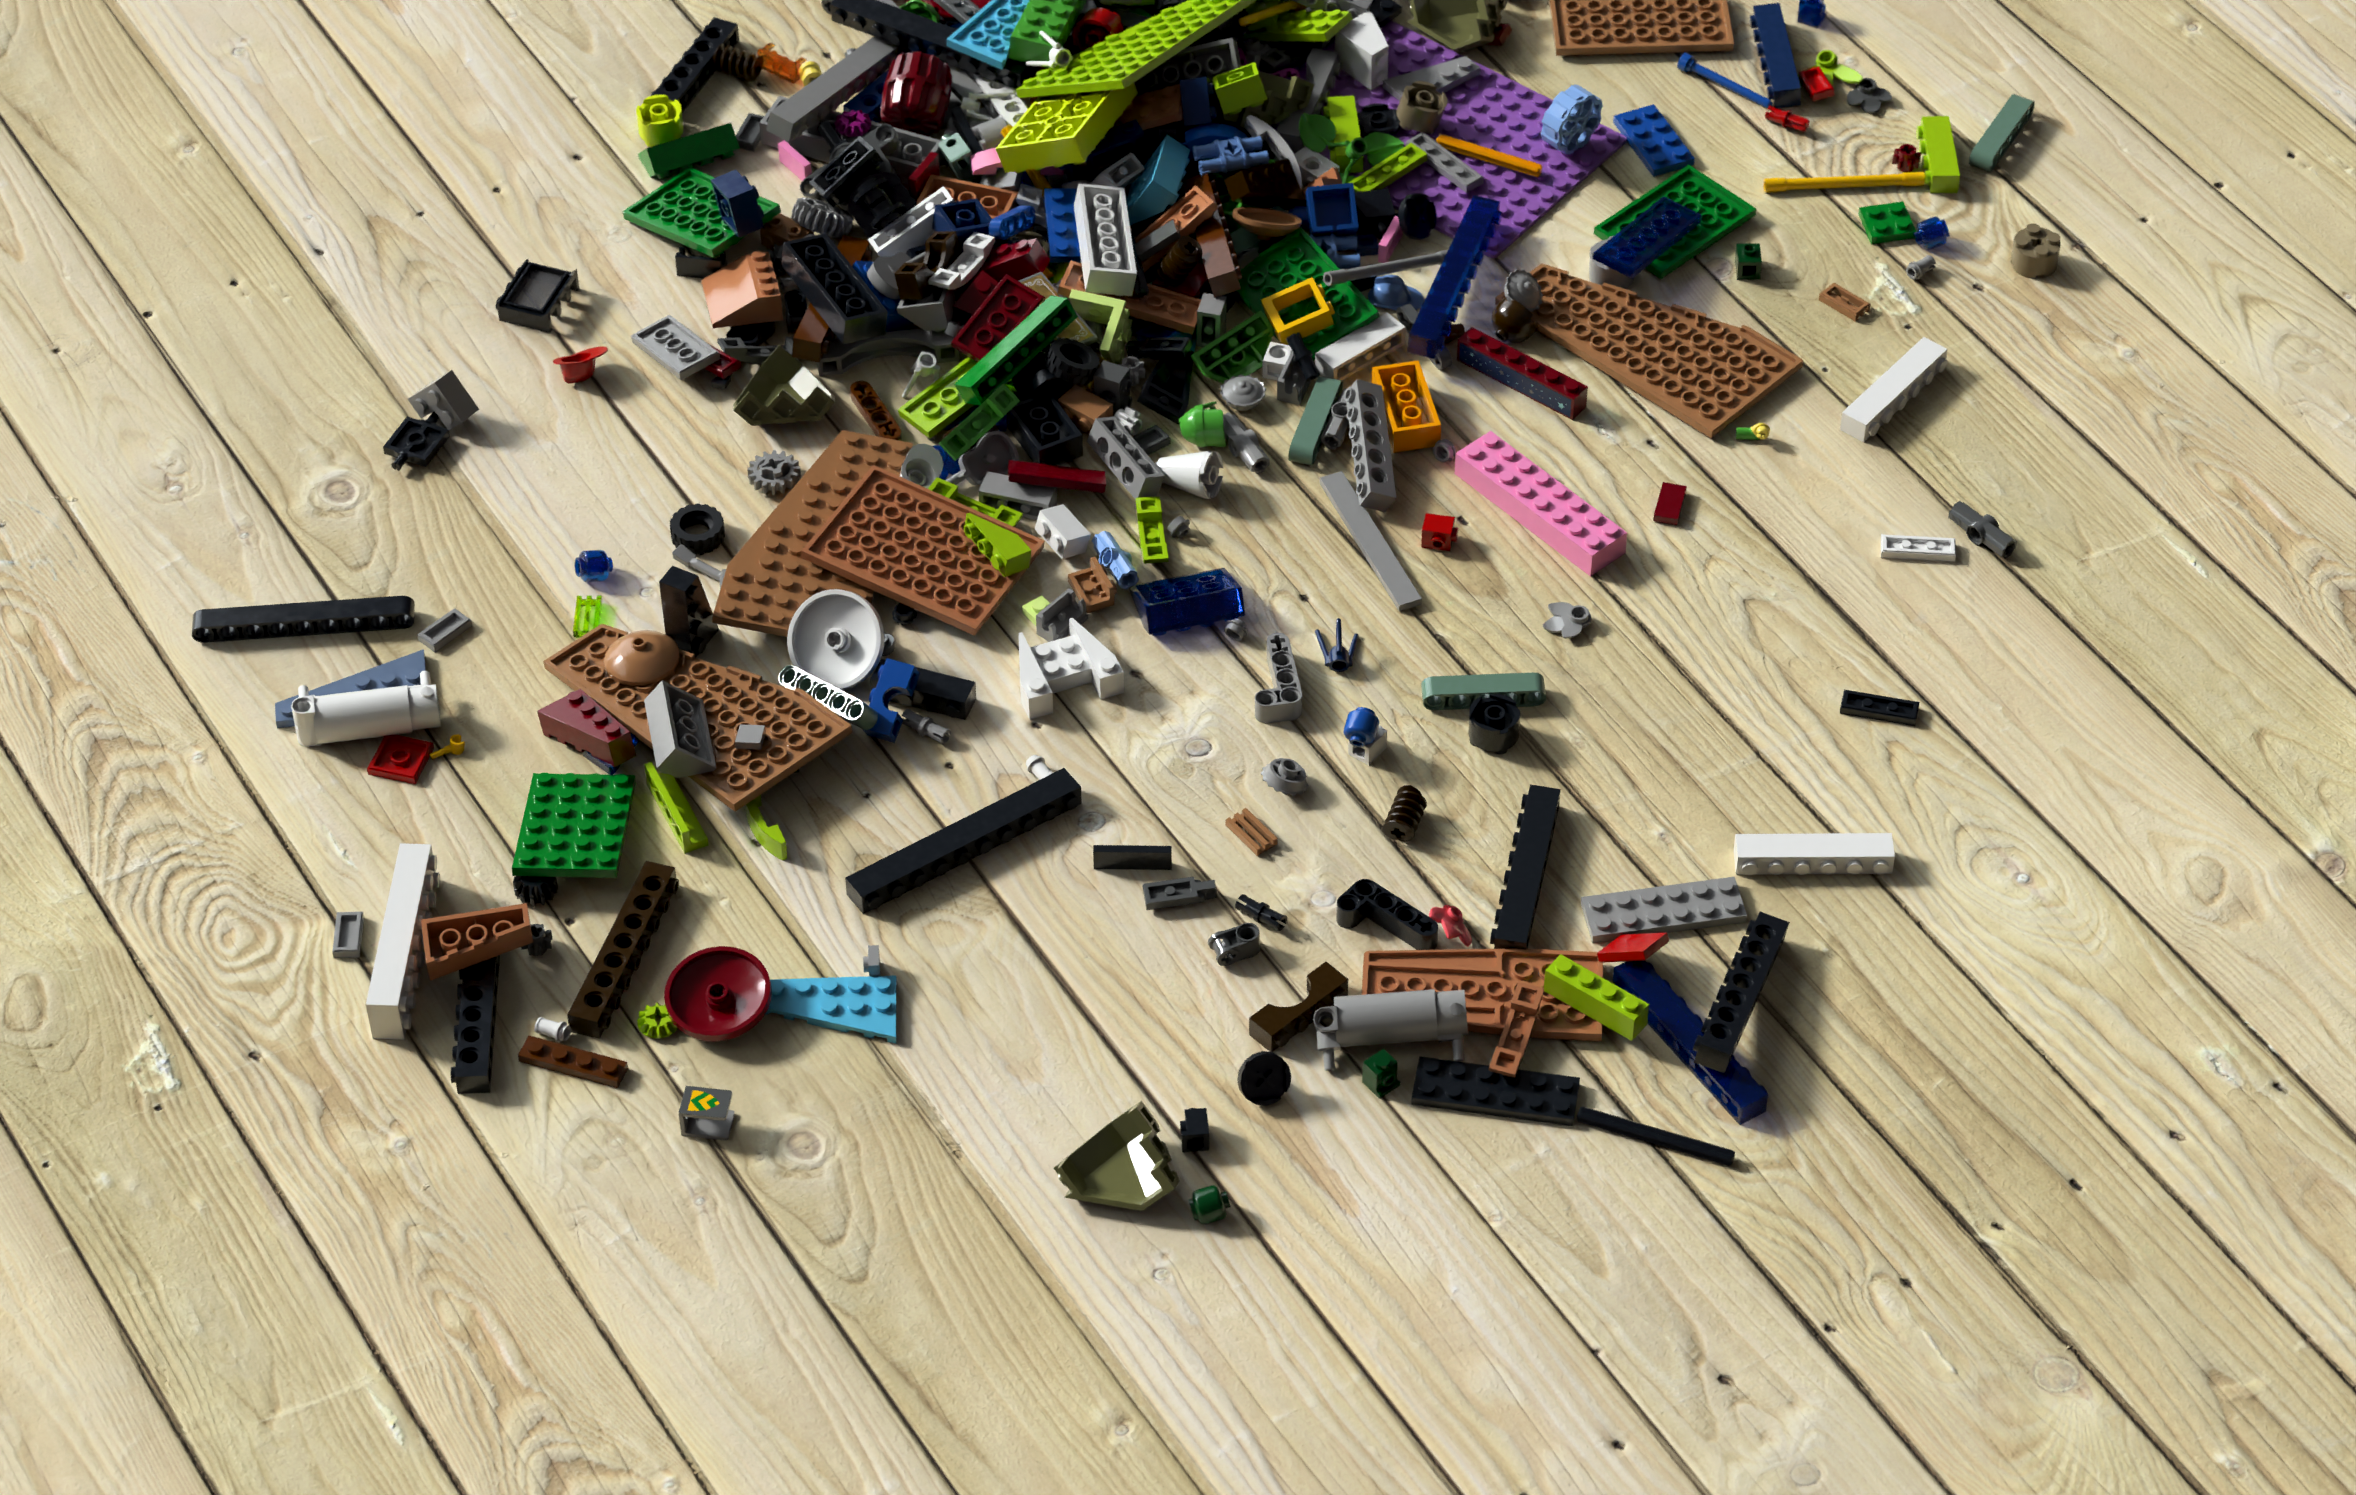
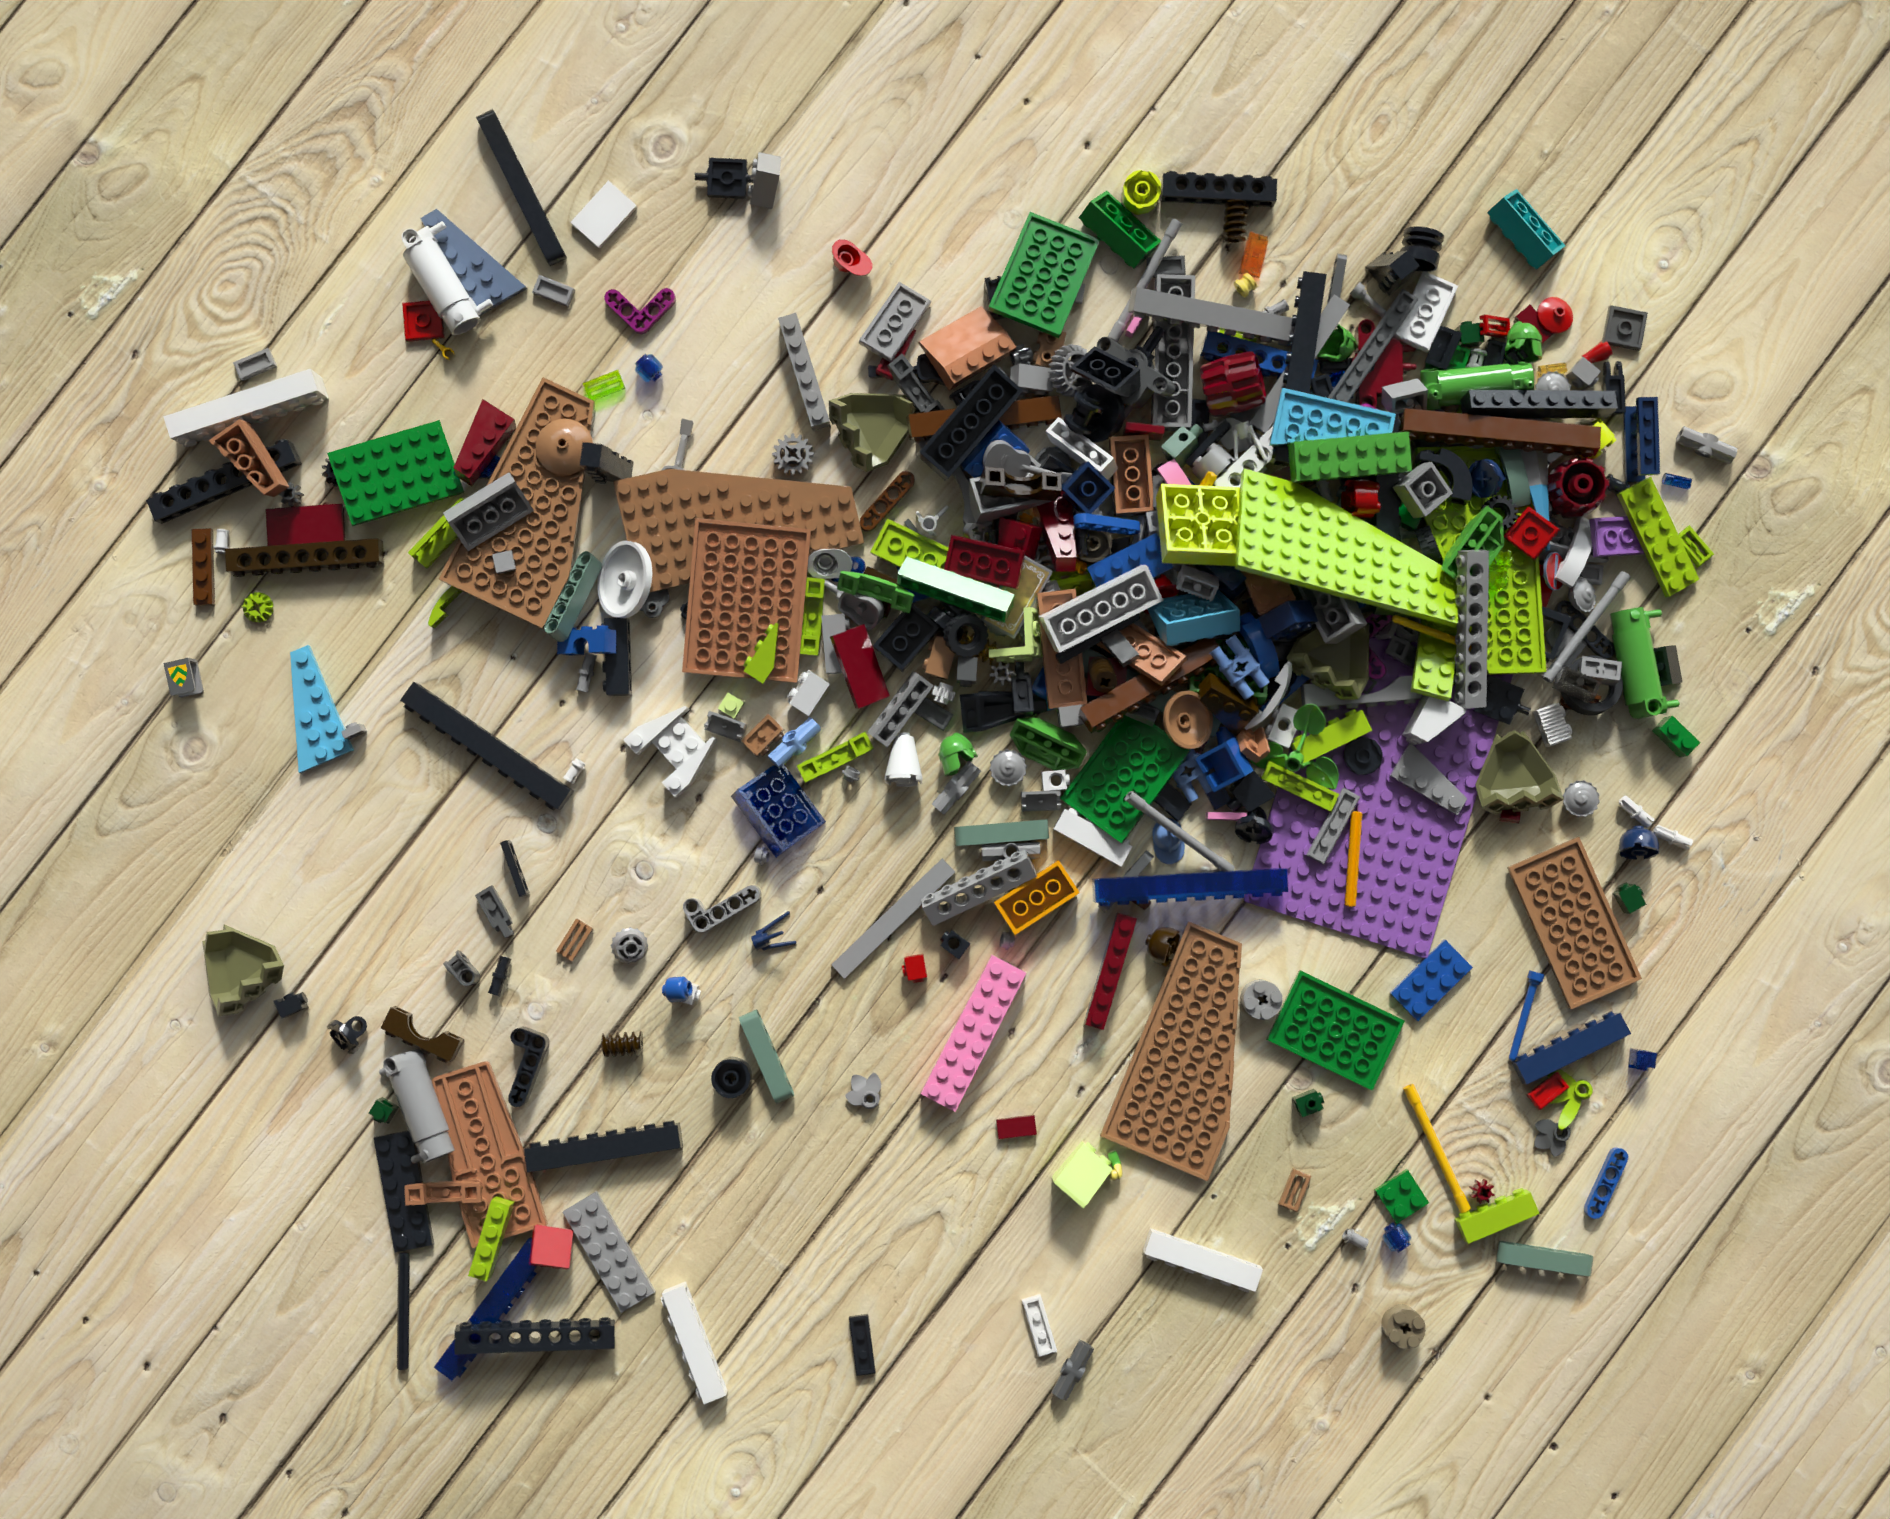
camera: 70 degrees right, 40 degrees up
black window [496,259,579,333] -> none
dark red dish [664,946,772,1041] -> none
black tyre [670,504,725,555] -> none
dark blue brick [711,169,764,238] -> none
magenta gear [835,109,871,137] -> none
white slope [928,232,995,289] -> none
white plant [1026,31,1073,68] -> none
dark green head [1188,1185,1231,1224] -> none
lime brick [1212,62,1267,115] -> none
yellow window [1261,277,1335,345] -> none
black pin [1286,332,1320,381] -> none
dark tan brick [1396,81,1447,134] -> none
coral plate [1429,905,1472,947] -> none
light grey piece [1504,269,1543,312] -> none
light blue connector [1541,85,1603,155] -> none
clear blue tile [1592,196,1703,278] -> none
red axle [1765,106,1810,132] -> none
none -> dark red tile [265,503,346,546]
none -> white tile [570,181,637,249]
none -> magenta beam [604,288,676,334]
none -> light grey brick [778,313,831,431]
none -> black brick [940,930,970,959]
none -> yellowish green slope [1052,1141,1113,1208]
none -> light grey piece [1108,219,1182,342]
none -> blue beam [1584,1147,1629,1219]

